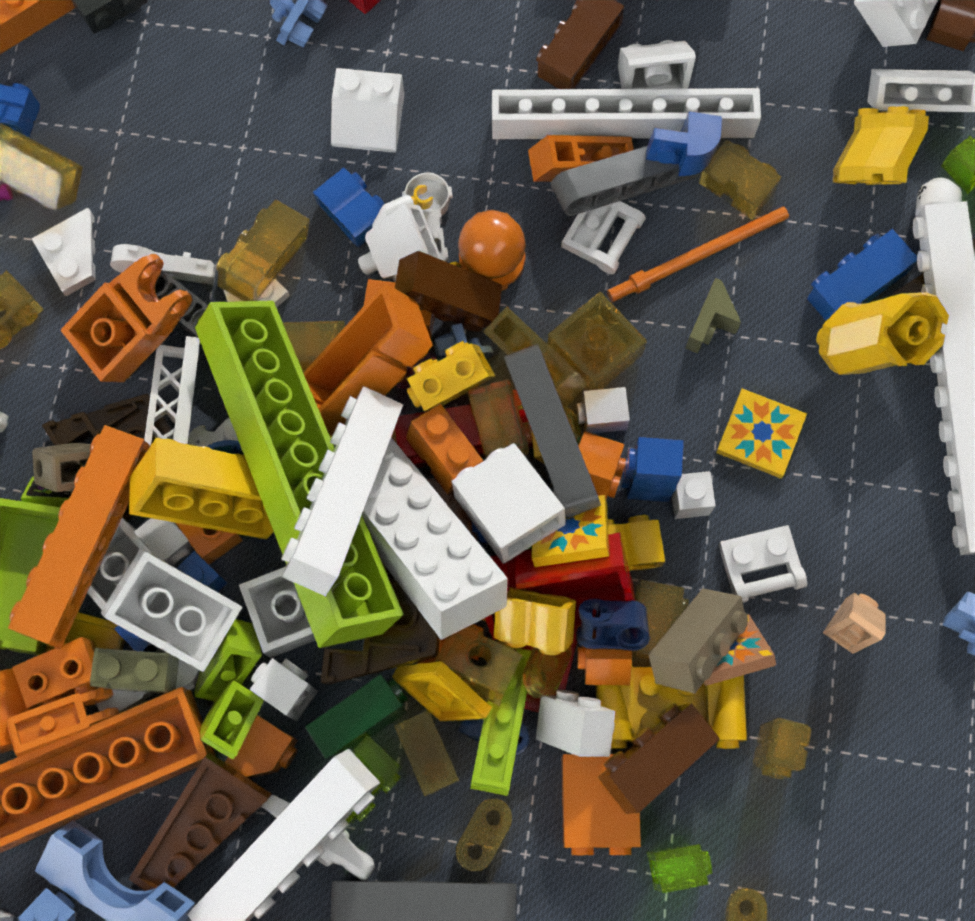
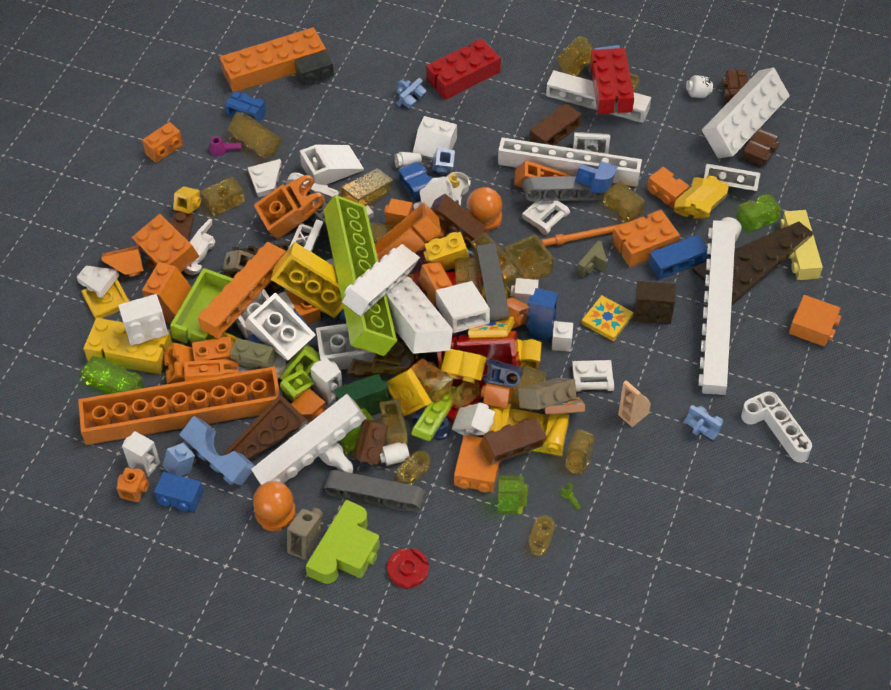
camera: 10 degrees right, 20 degrees down
yellow brick [816,292,949,375] -> none
none -> white slope [300,145,364,185]
none -> reddish brown brick [352,418,389,464]
none -> white brick [380,442,409,466]
none -> orange brick [384,198,413,233]
none -> white cone [395,152,422,168]
none -> medium blue brick [432,148,455,175]
none -> clear neon green hand [560,482,582,510]
none -> orange piece [612,210,680,268]
none -> dark brown brick [633,281,676,325]
none -> orange brick [647,167,690,209]

